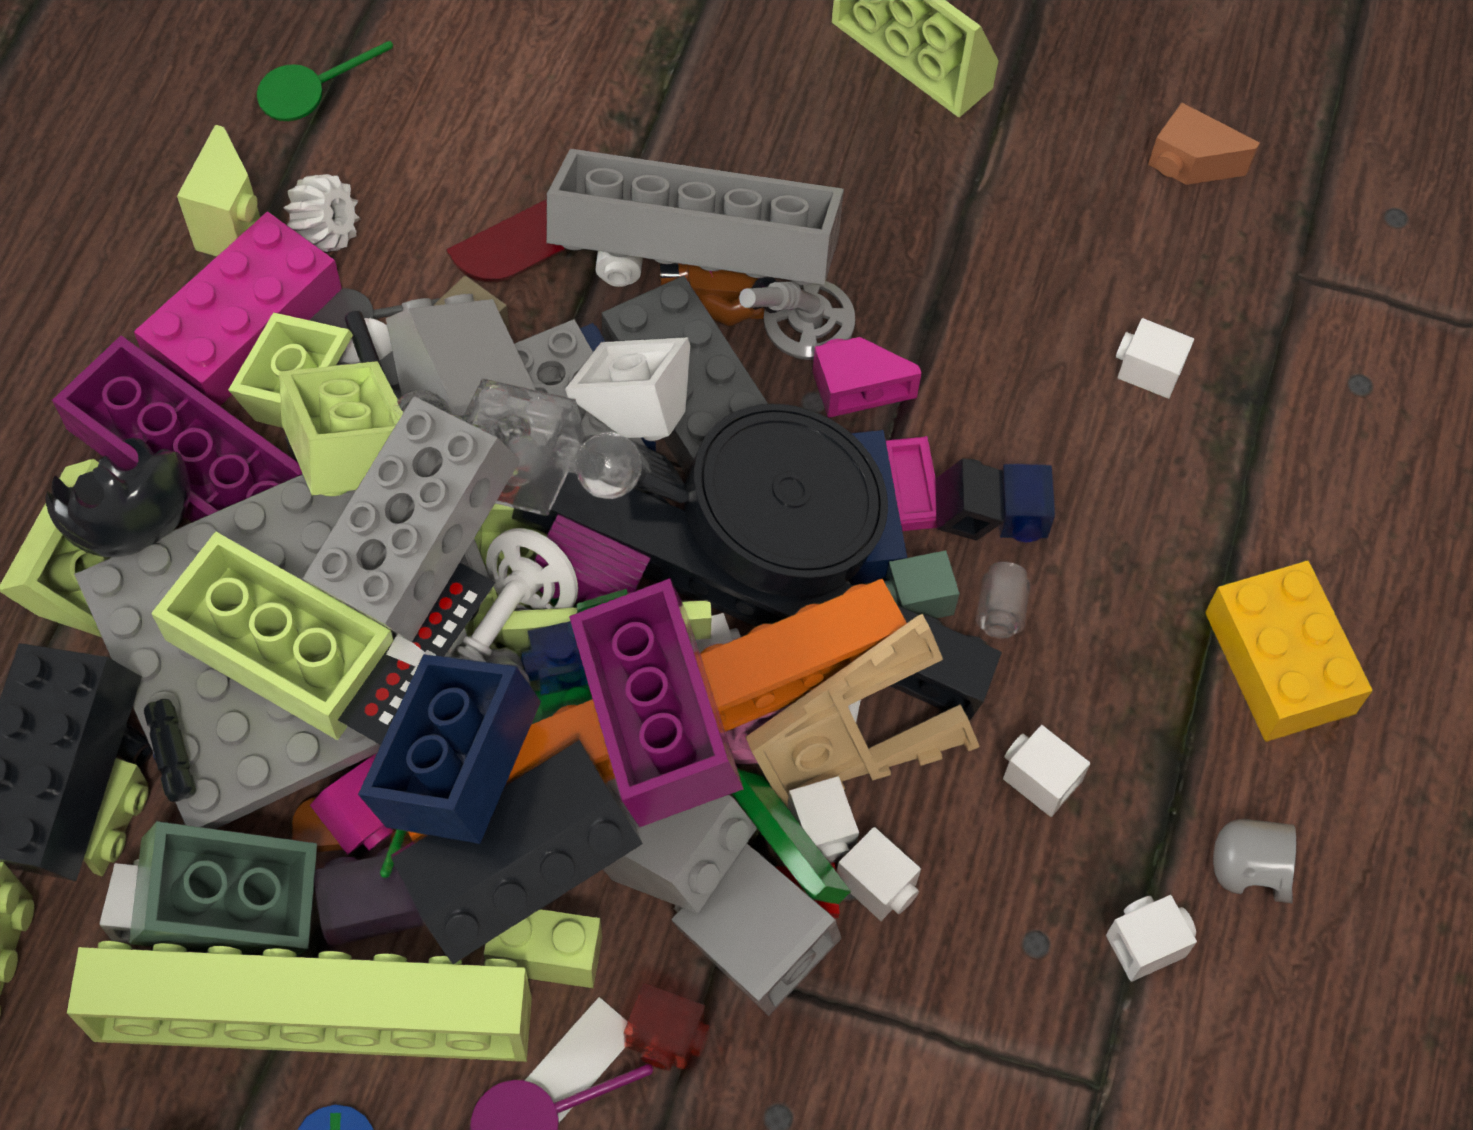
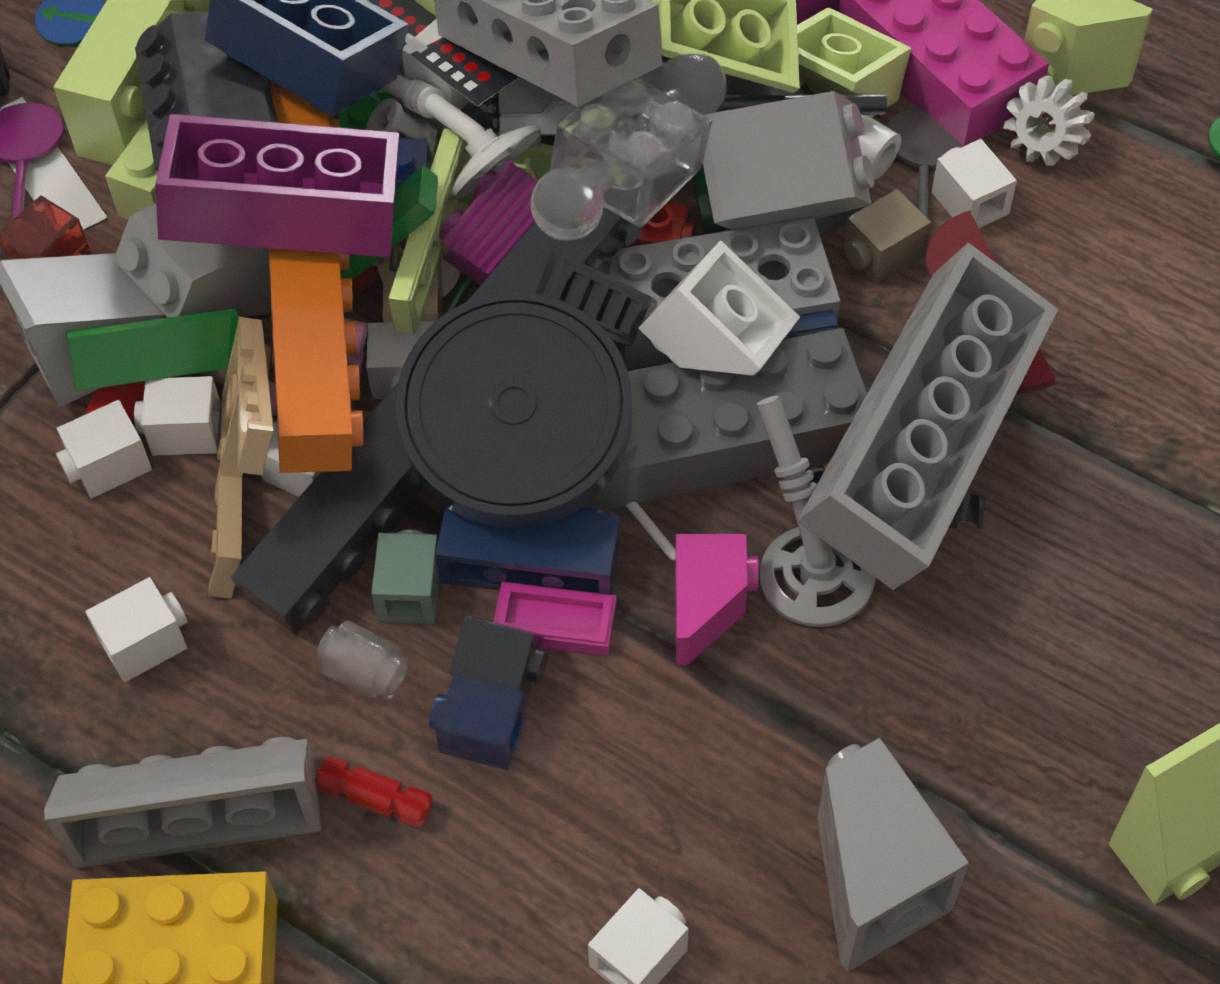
camera: 110 degrees right, 5 degrees down
none -> light grey slope [44,737,322,869]
none -> red axle [315,756,434,827]
none -> light grey slope [817,738,969,972]
none -> white brick [932,139,1017,228]

